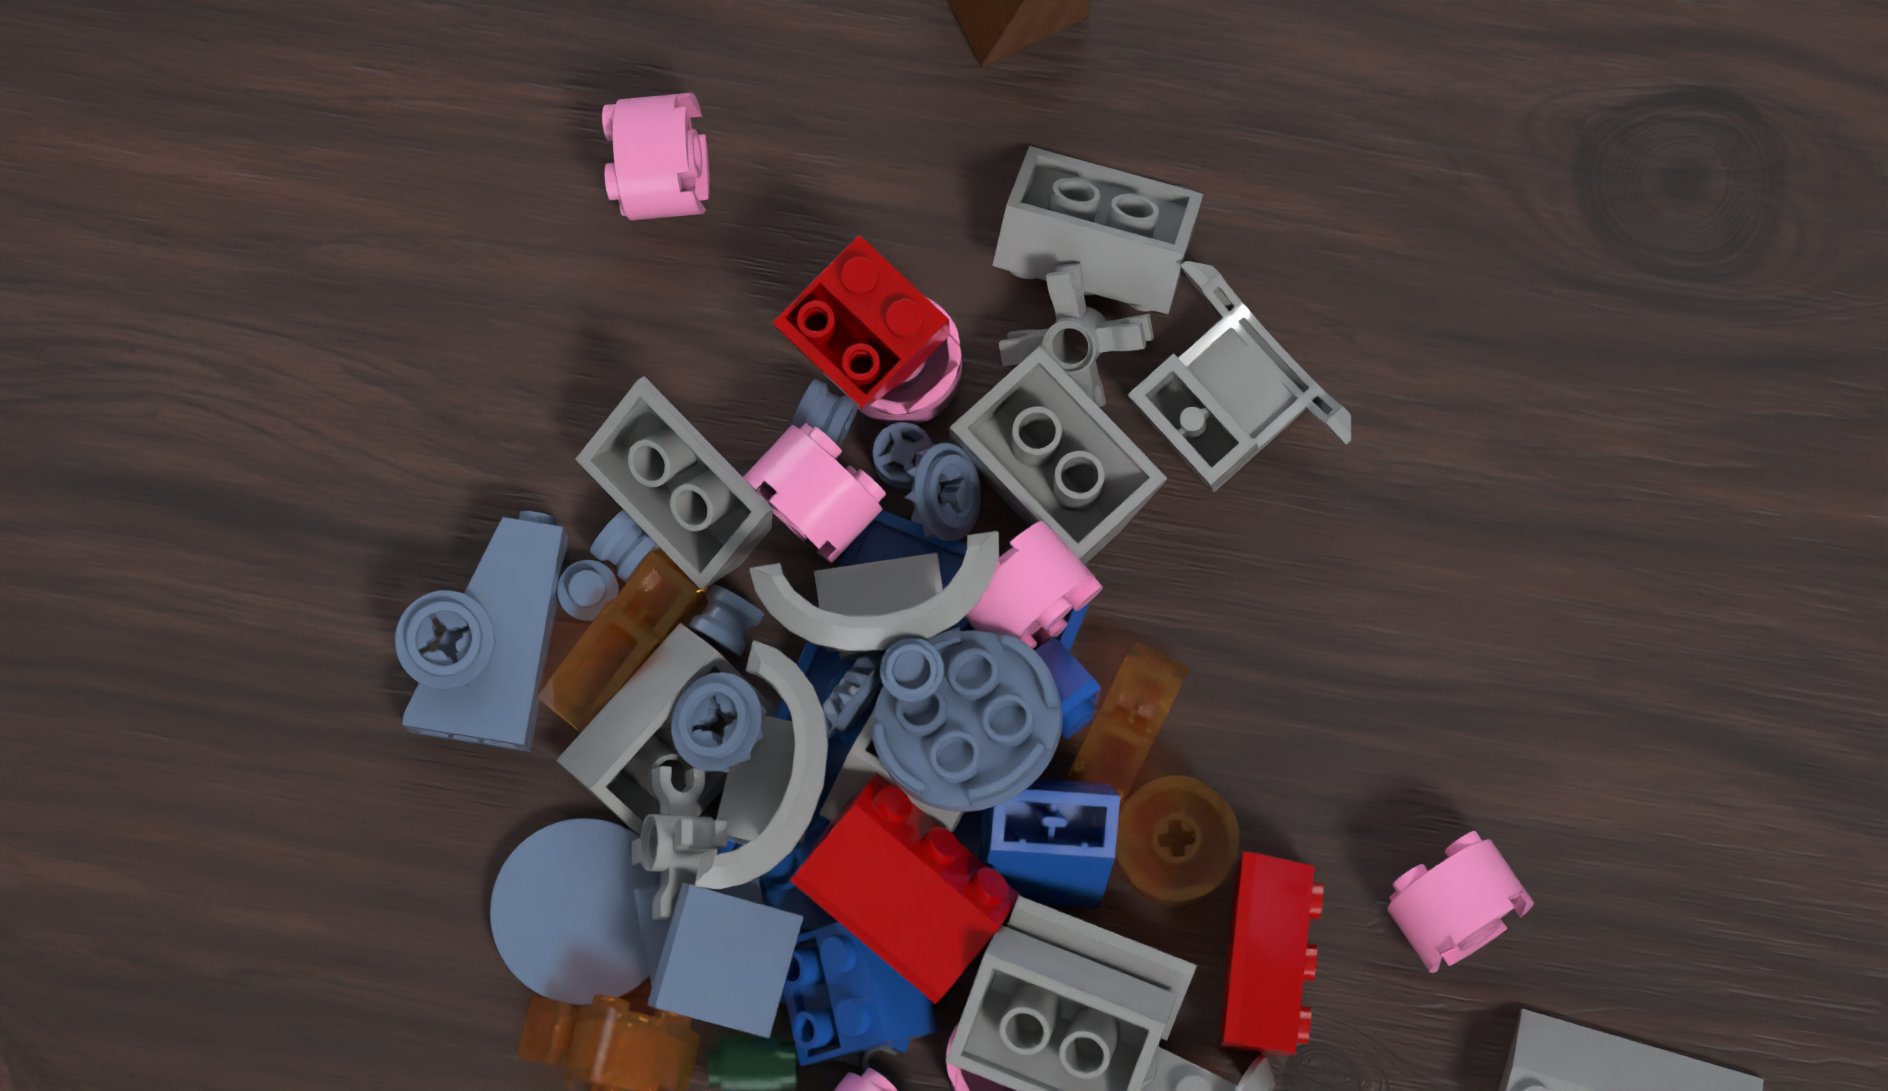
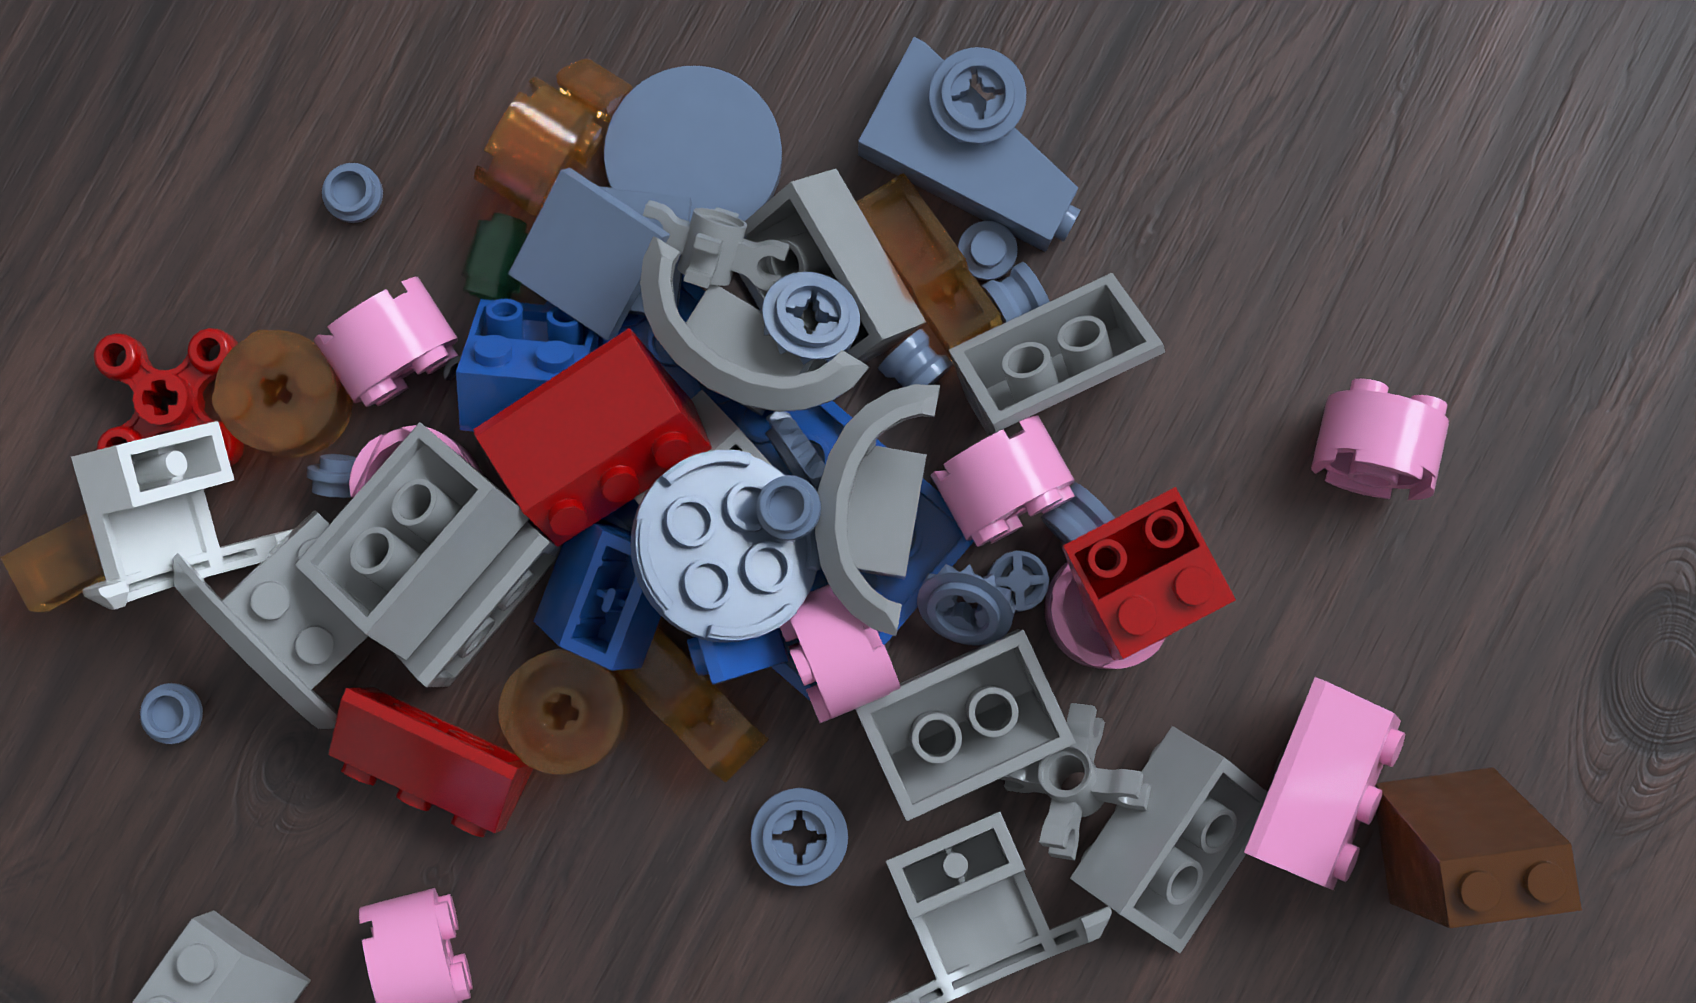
camera: 105 degrees right, 5 degrees up
none -> sand blue gear [751,787,848,886]
none -> bright pink slope [1244,677,1405,890]

